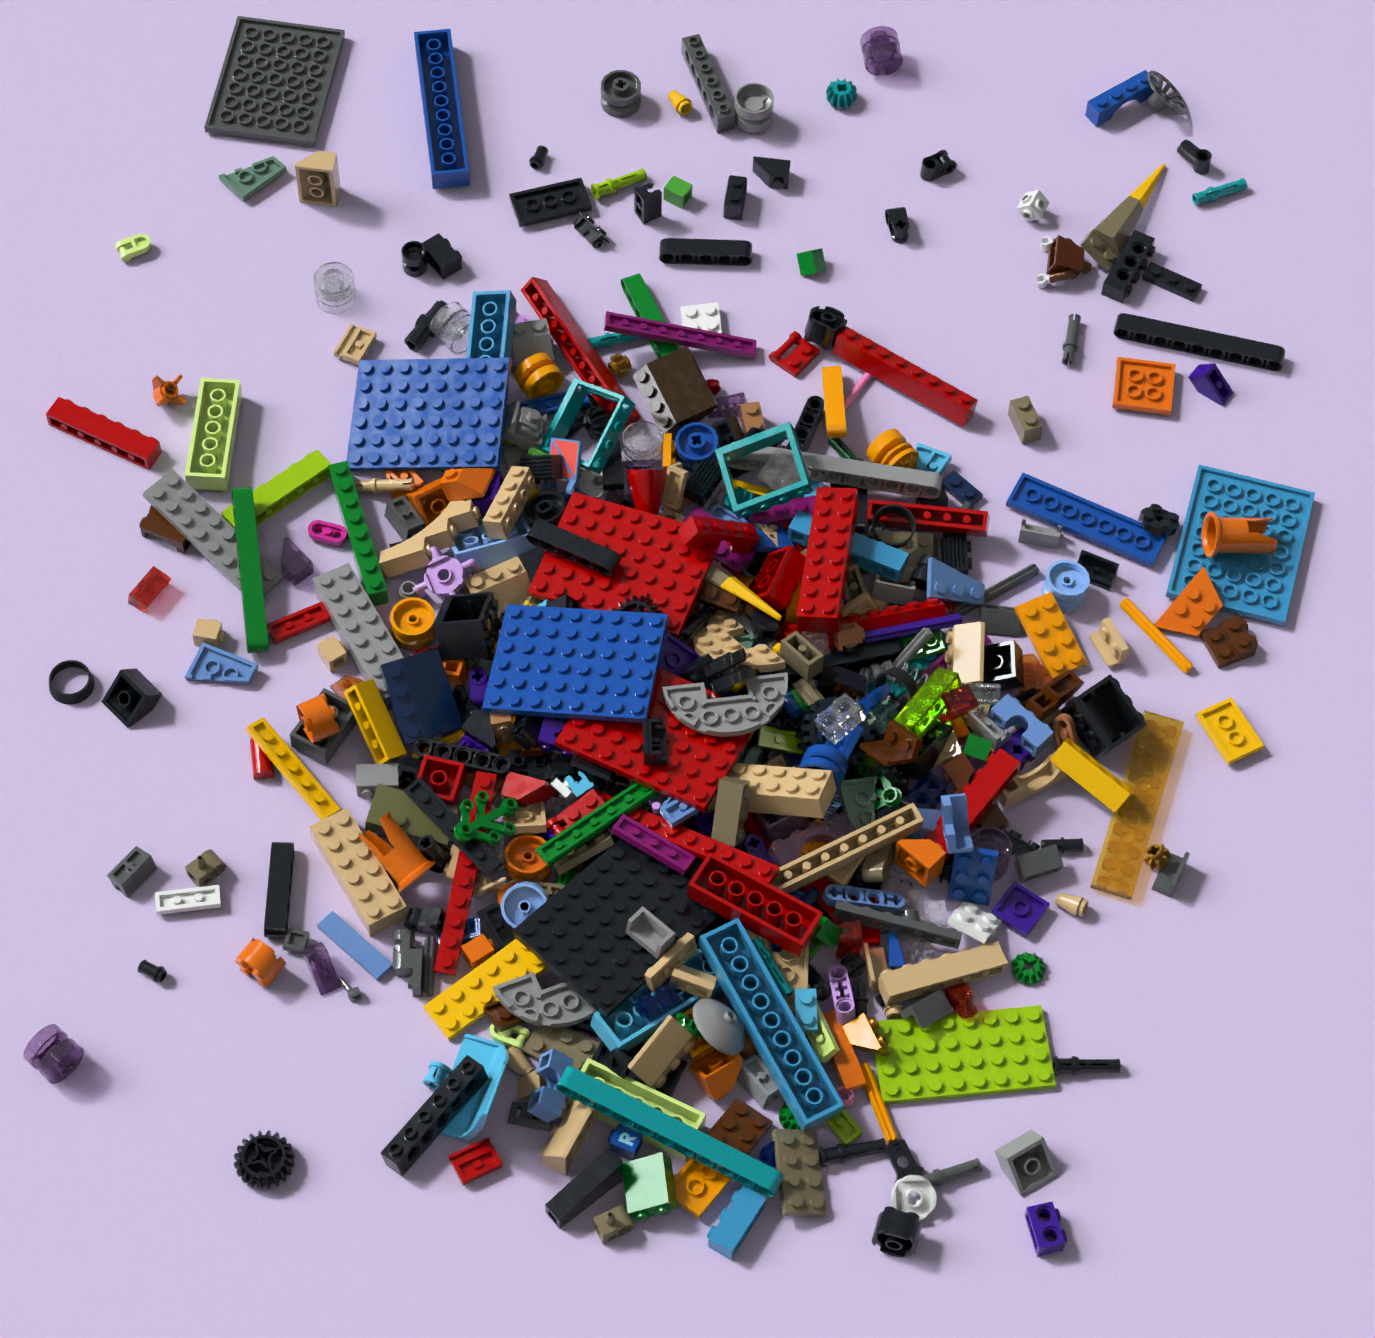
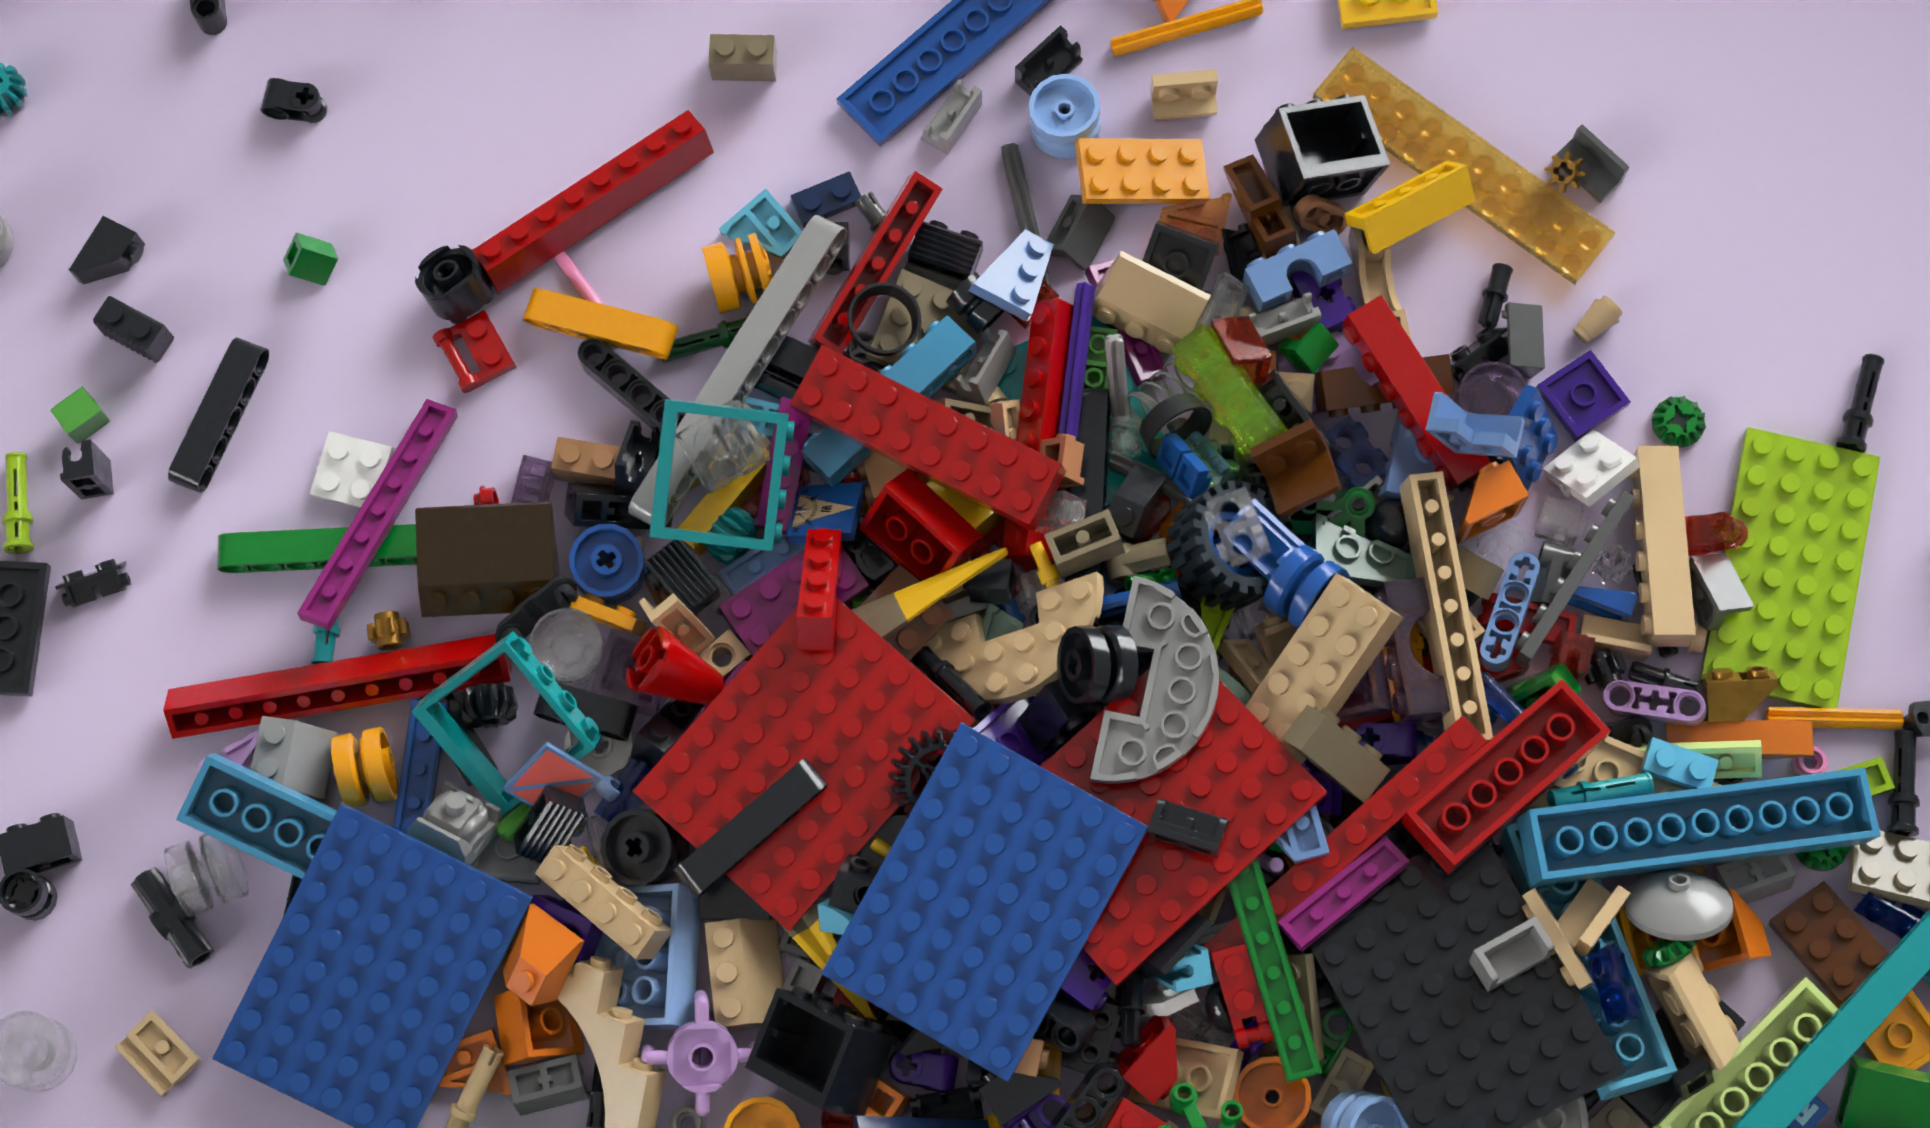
camera: 65 degrees left, 15 degrees up
none -> black piece [495,576,578,642]

